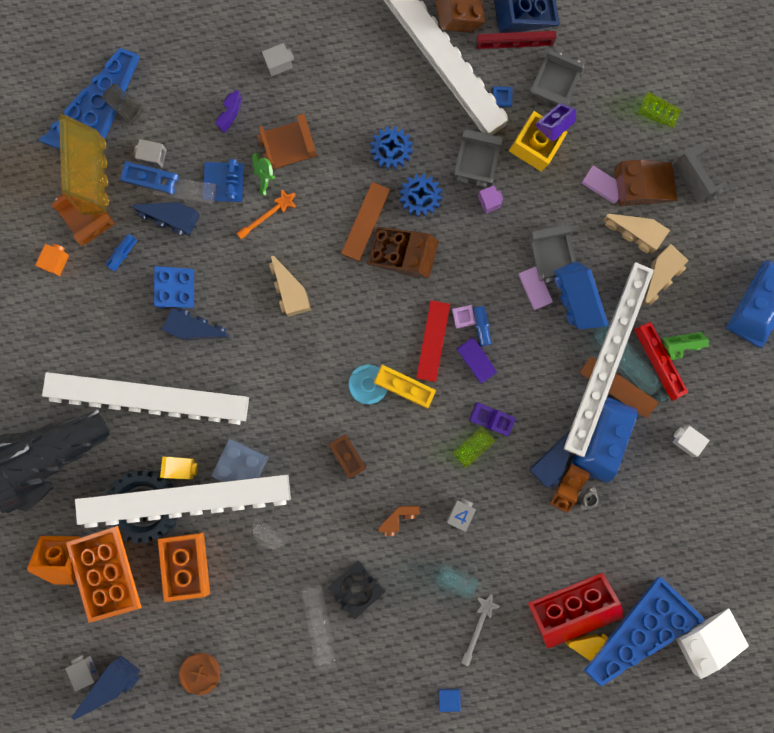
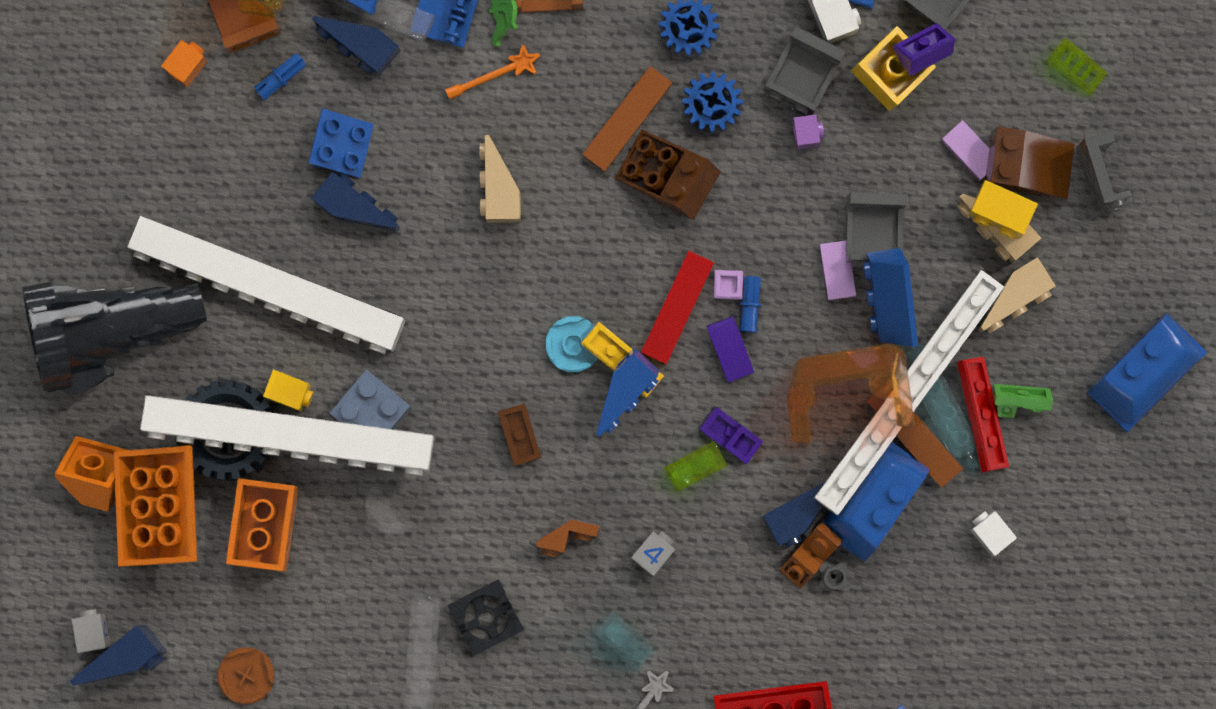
camera: 15 degrees right, 0 degrees up
none -> blue slope [597,348,659,437]
none -> clear orange windscreen [787,344,915,444]
none -> yellow brick [968,180,1038,240]

